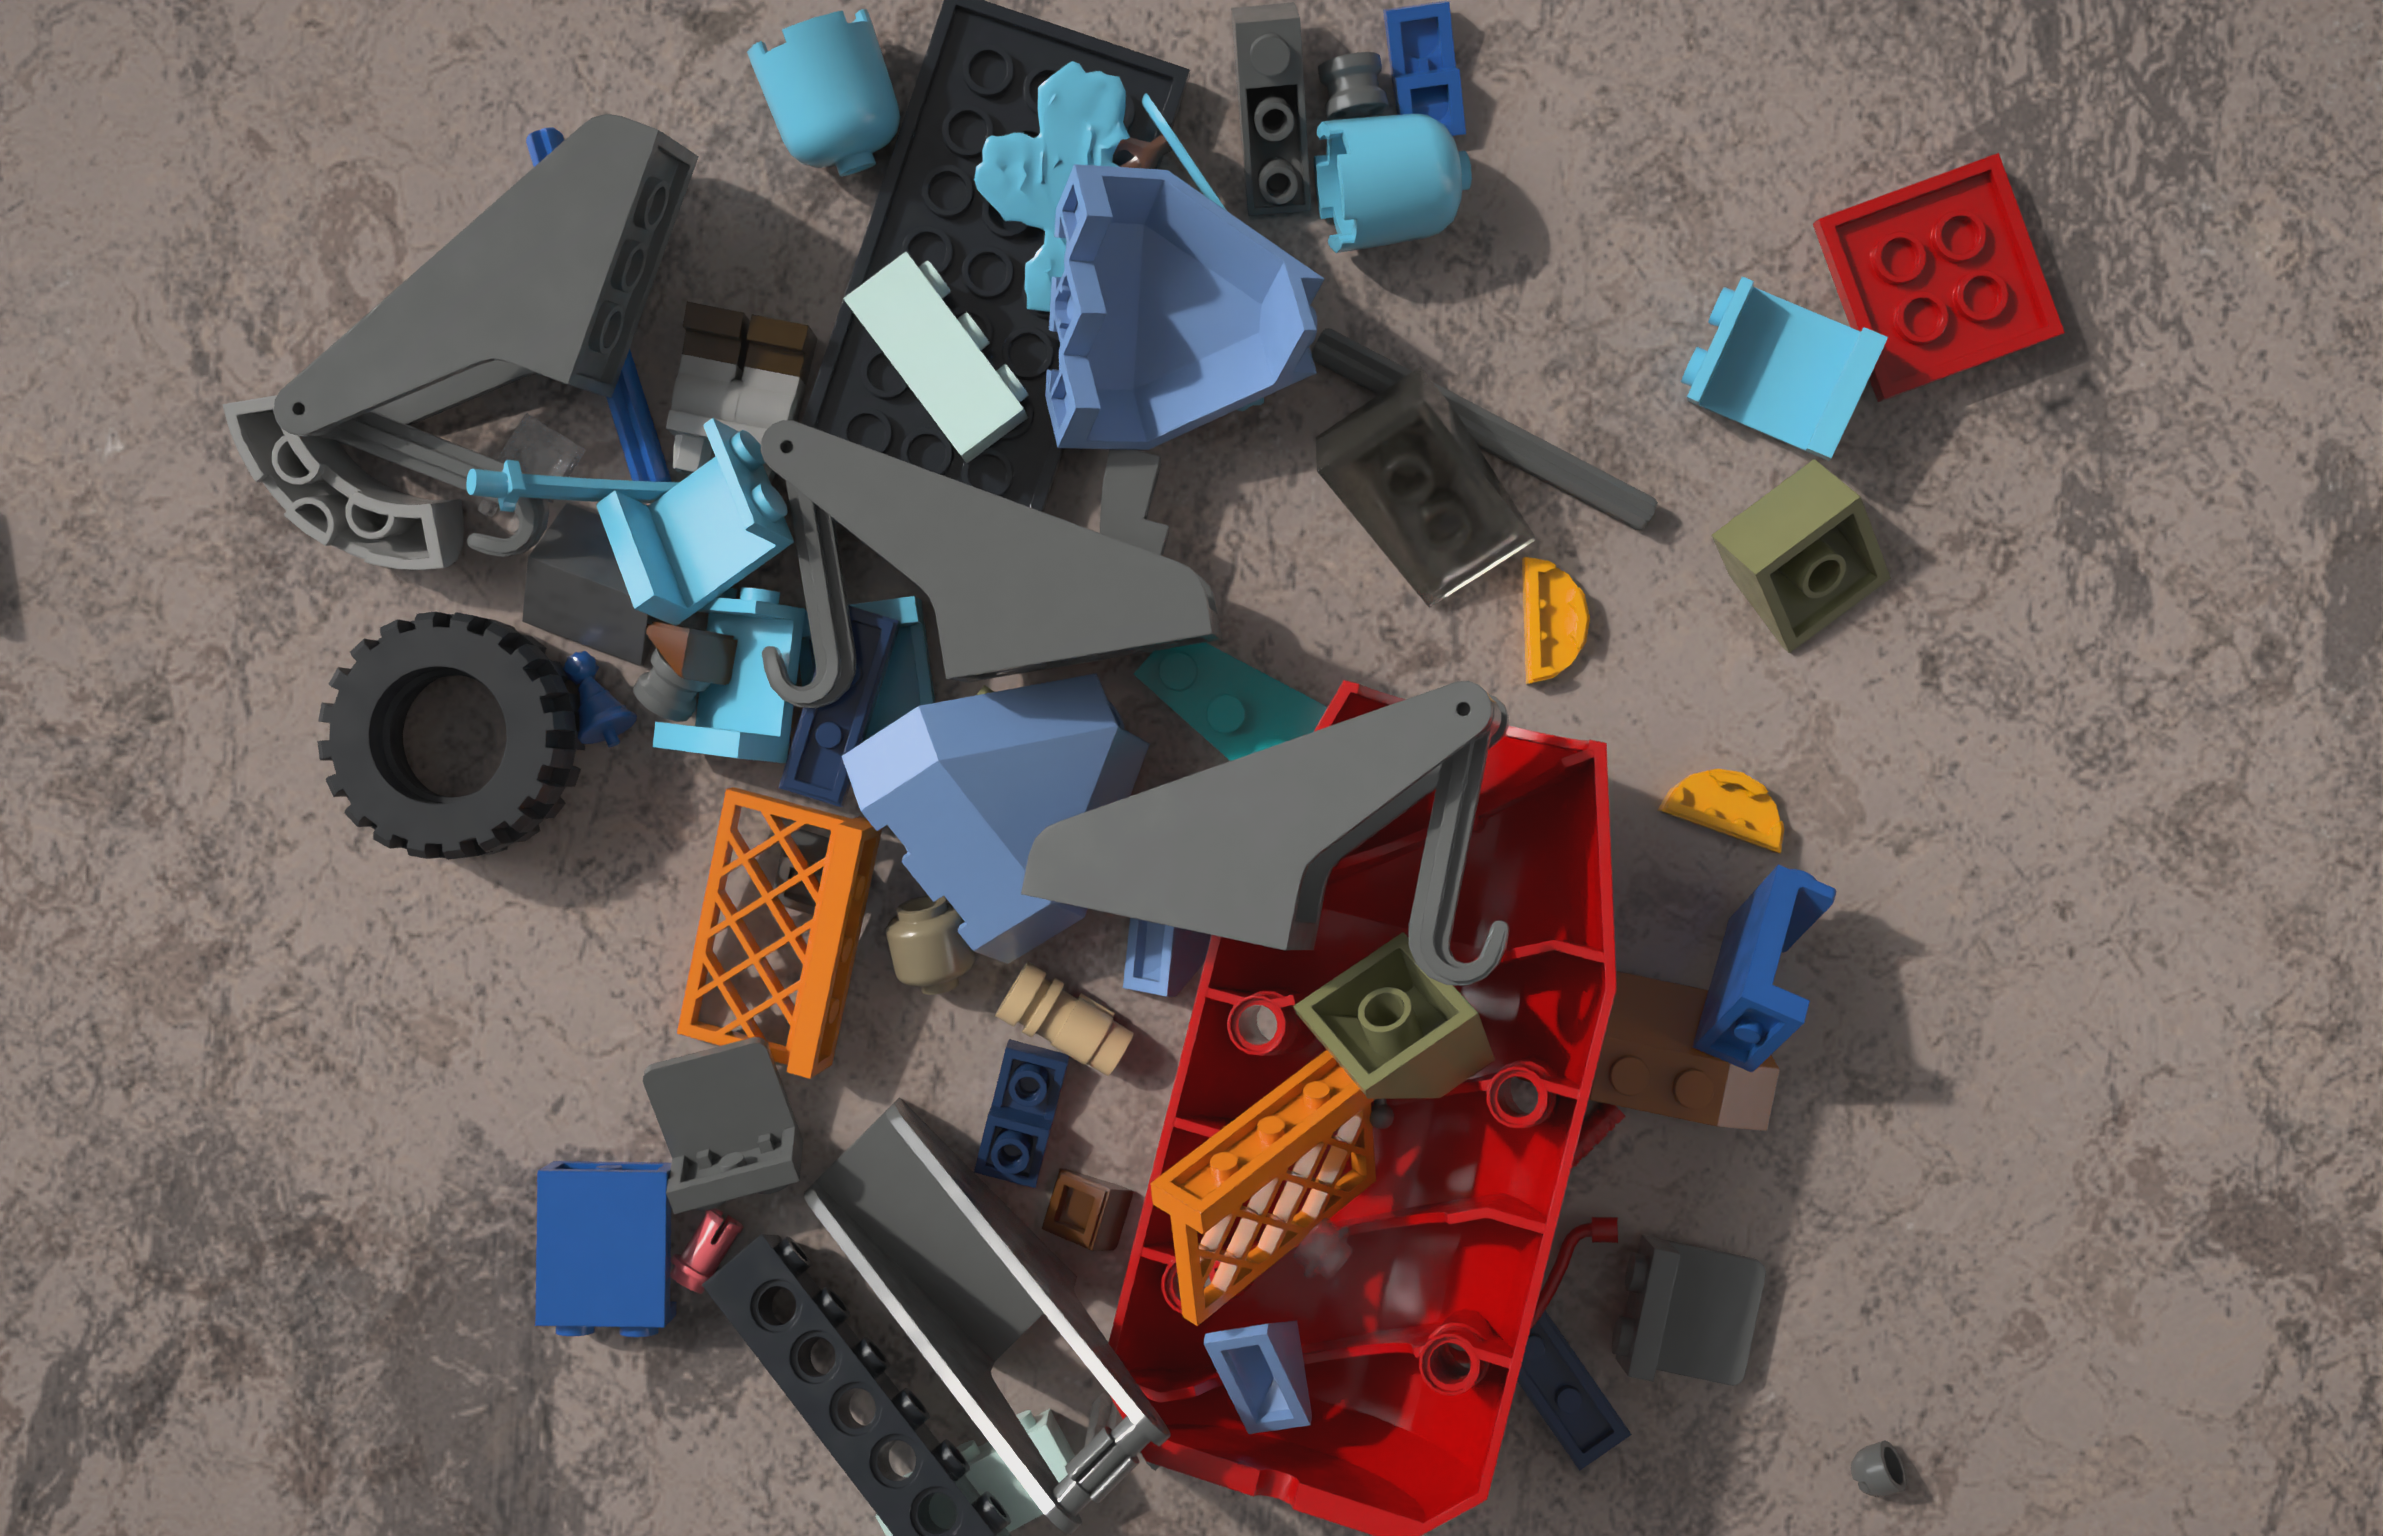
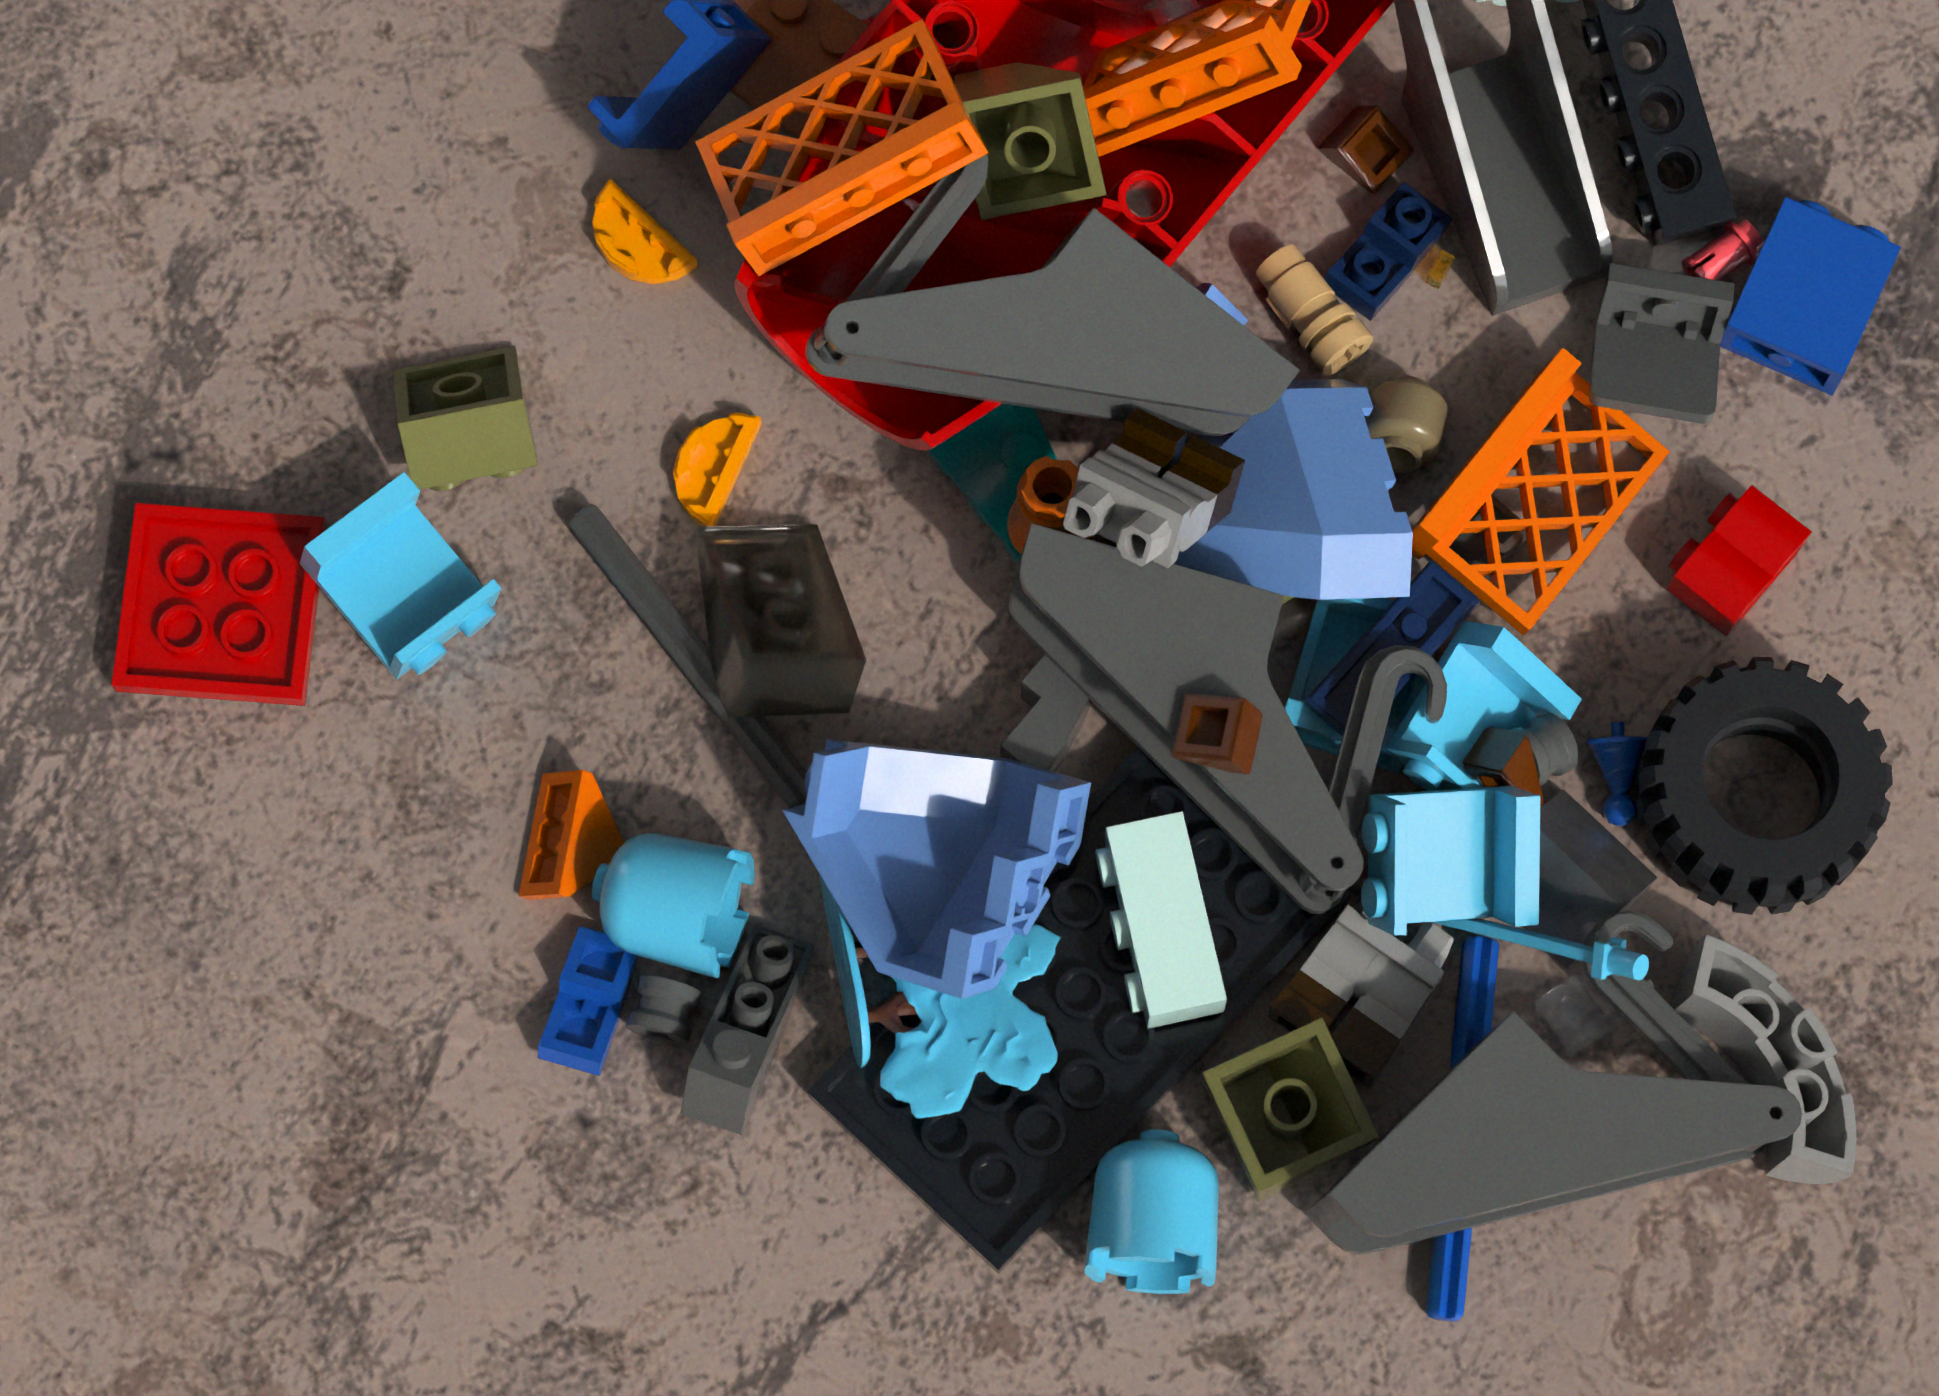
camera: 155 degrees left, 15 degrees down
none -> orange slope [518,770,624,900]
none -> orange fence [695,19,988,276]
none -> orange plant [1007,456,1094,554]
none -> light grey hips [1063,408,1245,568]
none -> reddish brown slope [1171,693,1262,774]
none -> olive slope [1202,1018,1379,1202]
none -> clear yellow piece [1425,249,1455,289]
none -> red brick [1667,485,1812,637]

